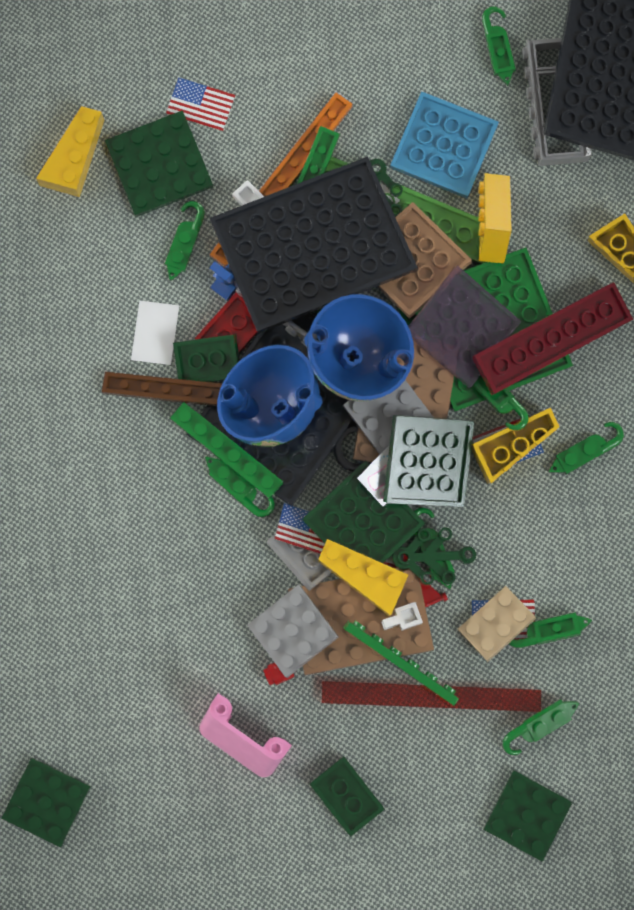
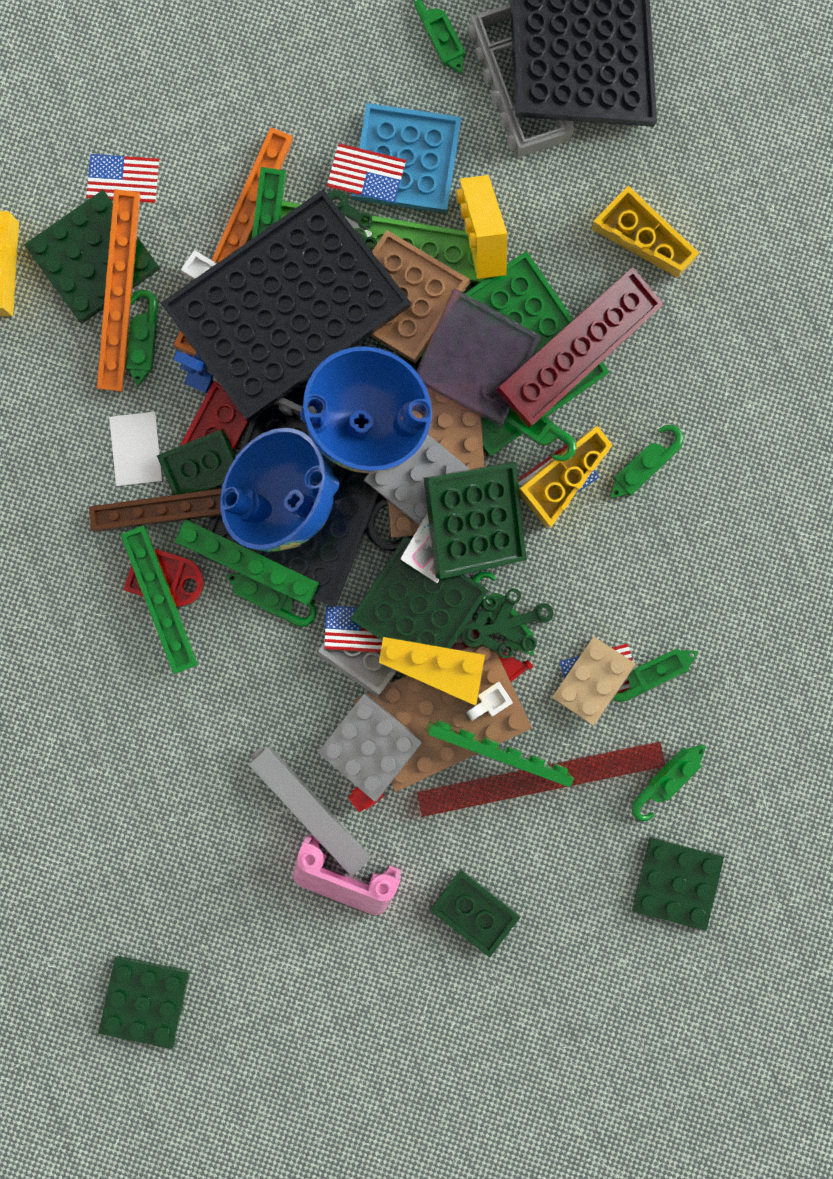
camera: 15 degrees left, 5 degrees up
none -> orange plate [97,189,141,392]
none -> green plate [120,525,199,674]
none -> red plate [123,548,204,607]
none -> light grey brick [249,746,371,877]
none -> sticker [327,143,406,203]

